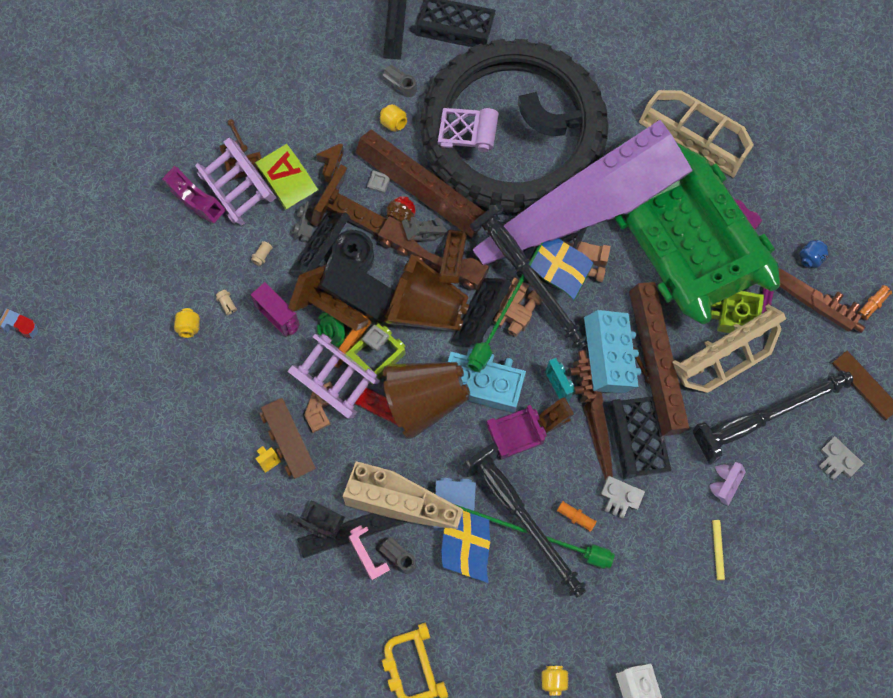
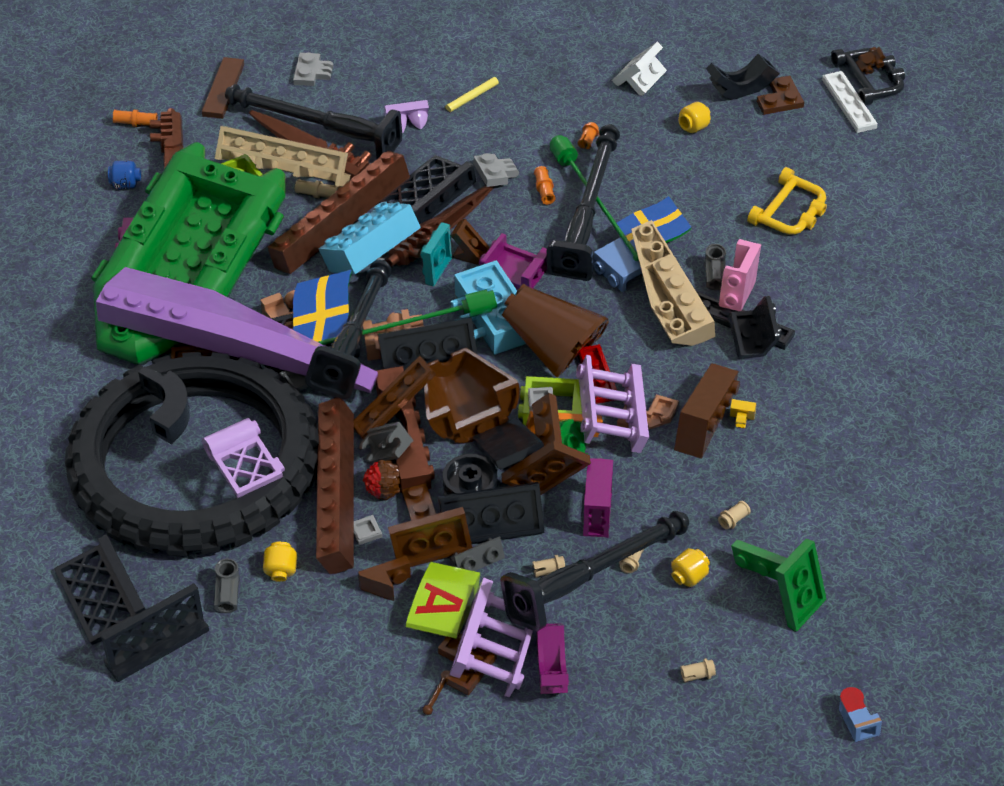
camera: 130 degrees left, 25 degrees down
tan plate [639,90,754,178] -> none
none -> copper piece [249,110,372,179]
none -> black piece [500,511,689,631]
none -> orange pin [577,122,599,149]
none -> tan pin [680,658,716,683]
none -> tan pin [718,501,751,529]
none -> green piece [731,539,827,632]

